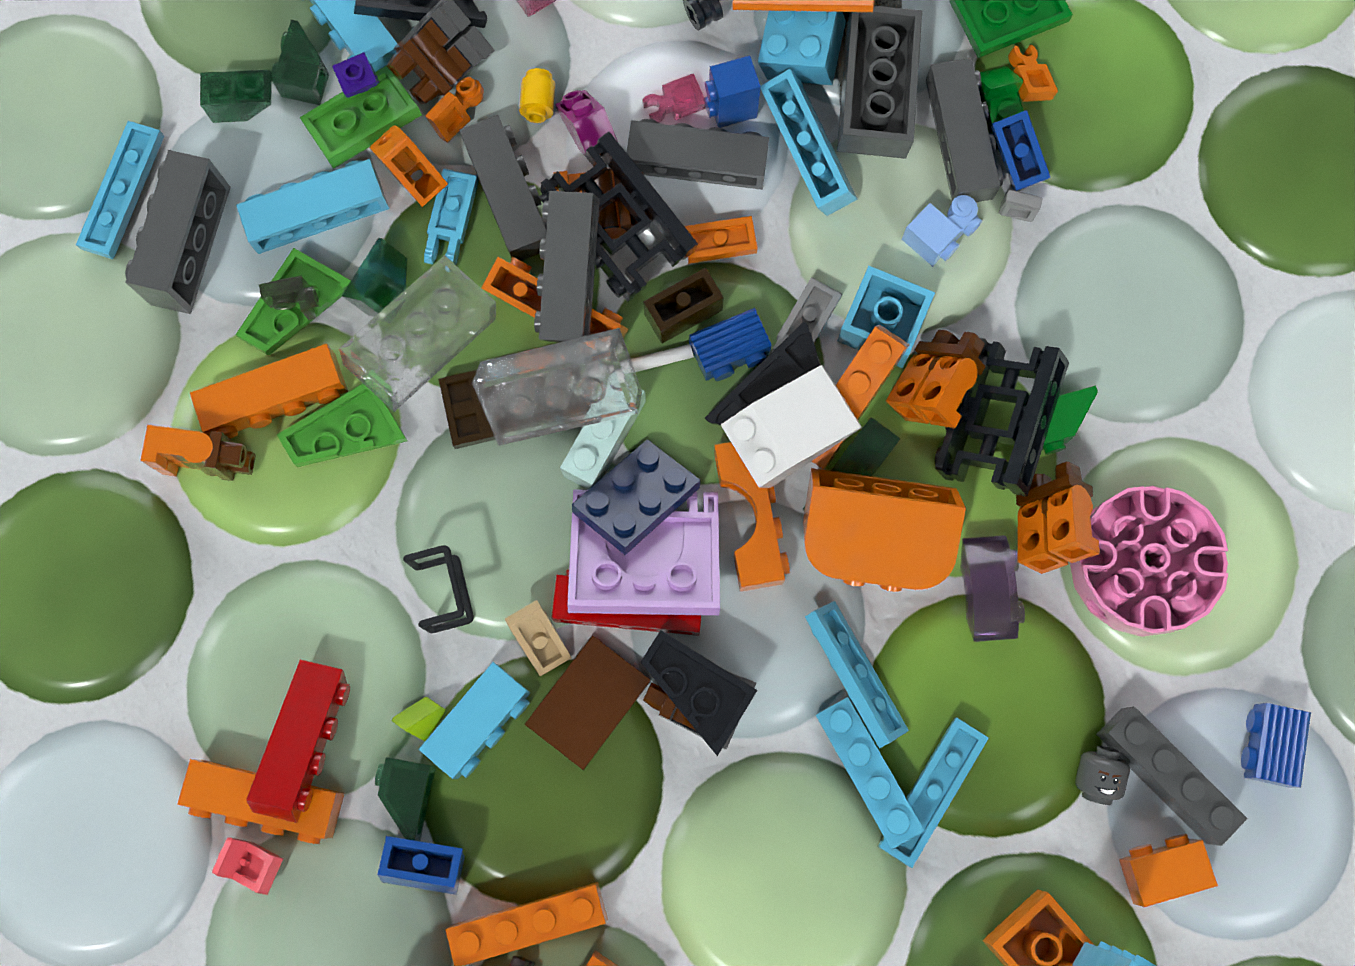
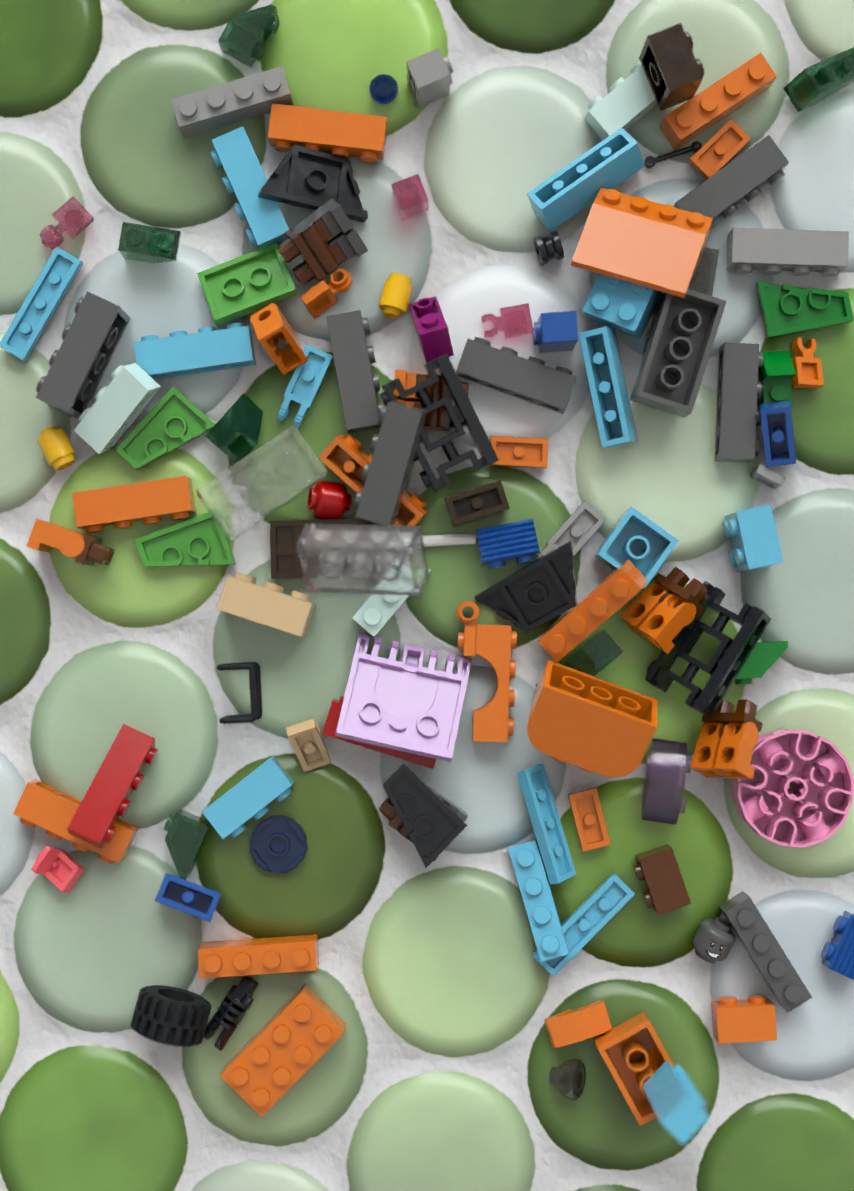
camera: 10 degrees right, 10 degrees up
clear smoke bracket [259,275,319,320] -> none
clear green slope [271,20,329,105] -> none
dark purple bracket [332,52,380,98] -> none
lime slope [391,697,445,741] -> none
reddish brown tile [524,636,651,770] -> none
dark blue plate [572,439,700,555] -> none
white slope [721,365,862,488] -> none
light blue brick [902,195,982,267] -> none
none -> yellow brick [37,426,76,471]
none -> clear pink plate [39,196,94,250]
none -> light aqua brick [74,363,161,454]
none -> tan brick [217,572,316,637]
none -> dark blue tile [250,815,308,874]
none -> red head [307,481,351,519]
none -> orange plate [456,601,479,656]
none -> orange slope [544,1000,612,1048]
none -> orange plate [568,787,611,852]
none -> reddish brown brick [633,844,691,915]
none -> medium azure brick [722,504,783,572]

